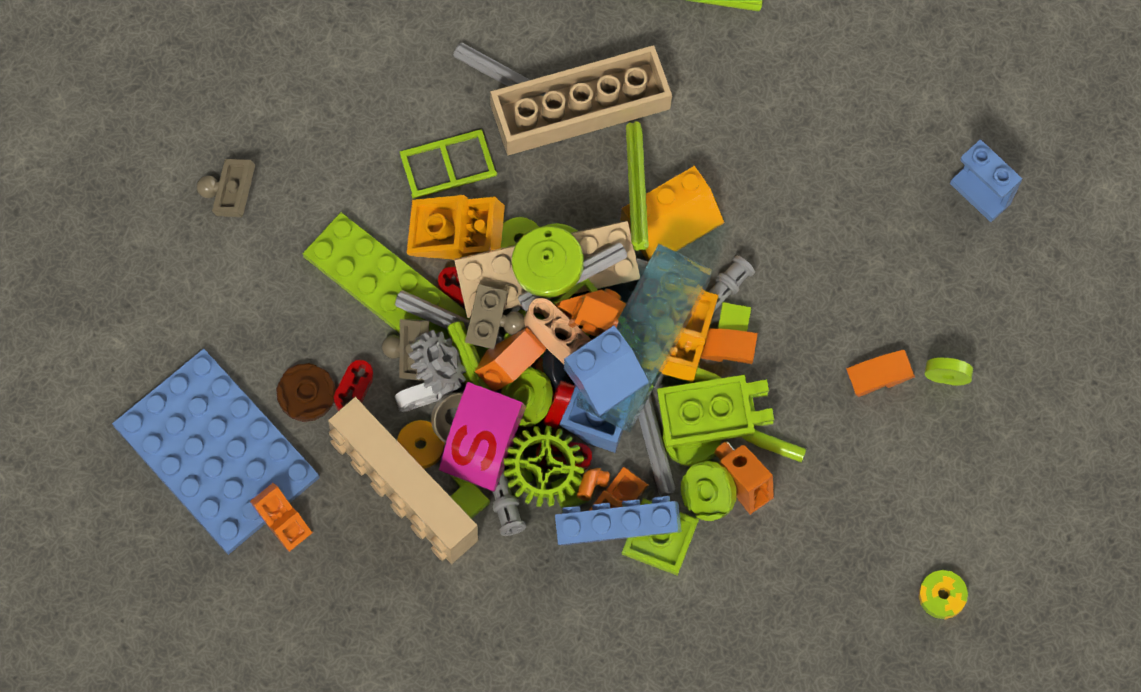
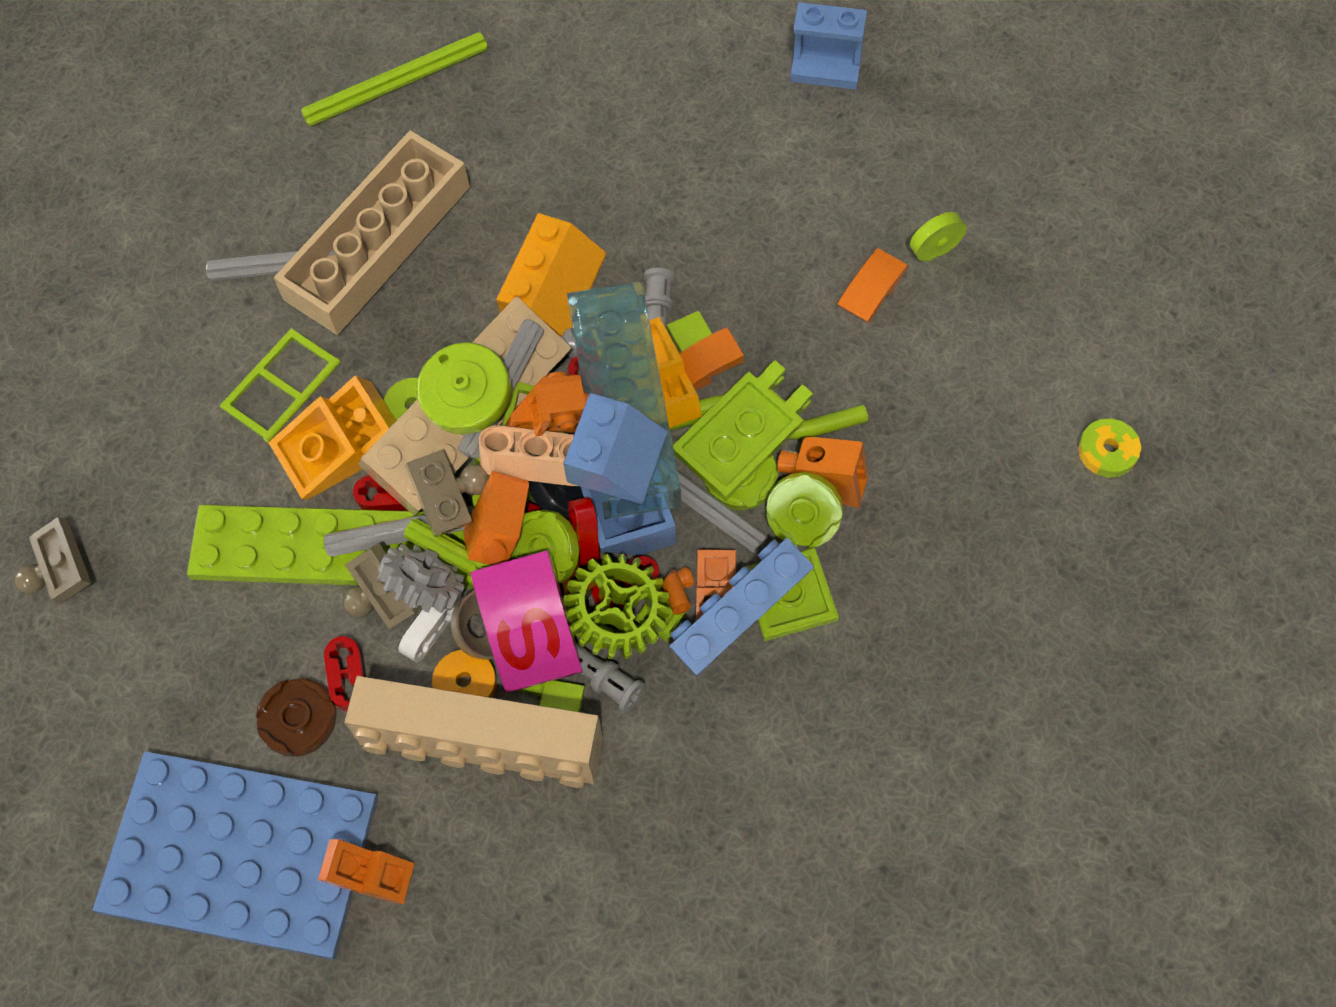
camera: 30 degrees left, 5 degrees down
lime axle [626,121,649,251] -> none

